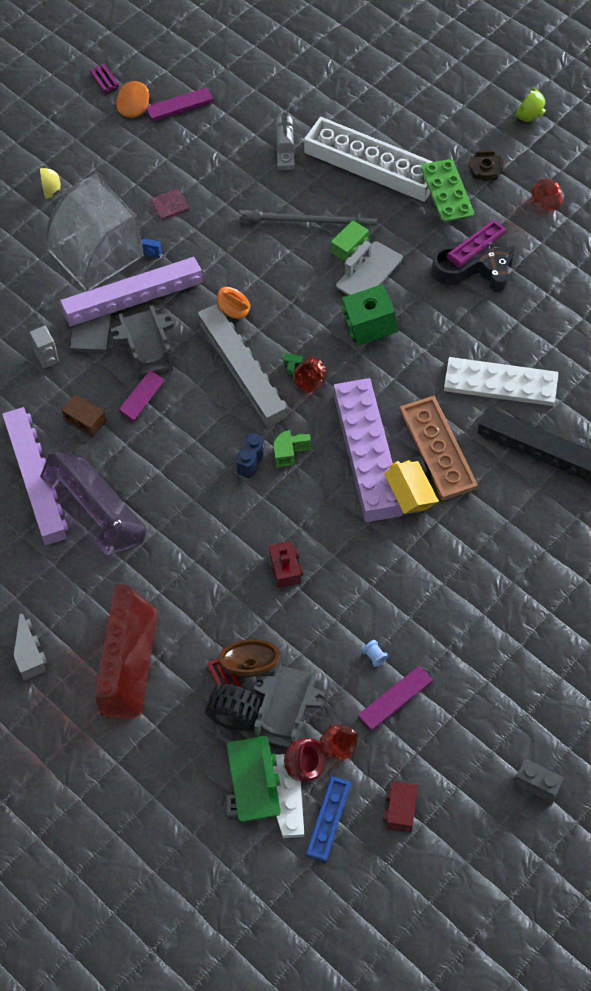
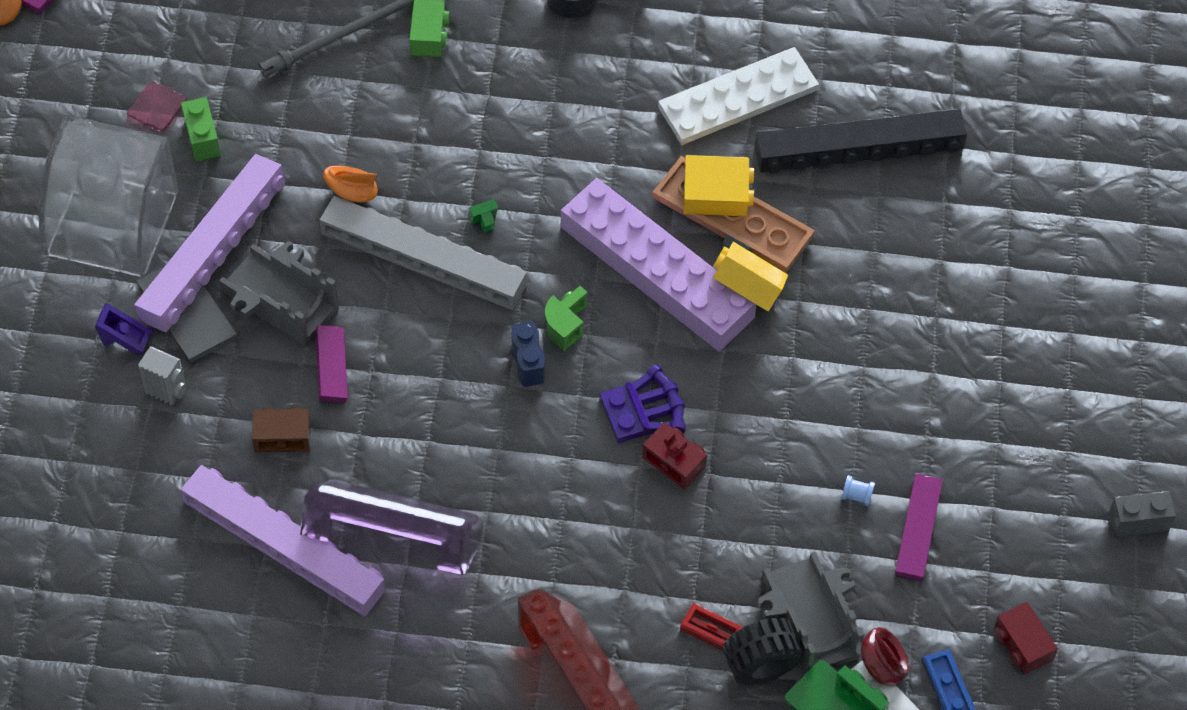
camera: 40 degrees left, 0 degrees up
blue plate [142,238,162,258] -> none
reddish brown dish [219,640,280,677] -> none
clear red hair [293,357,328,393] -> none
clear red hair [319,724,359,762] -> none
light grey bracket [336,241,403,295] -> none
green brick [341,284,398,346] -> none
none -> dark purple slope [95,303,152,355]
none -> bright green brick [181,97,221,162]
none -> dark purple plate [600,364,686,443]
none -> yellow brick [683,155,754,216]

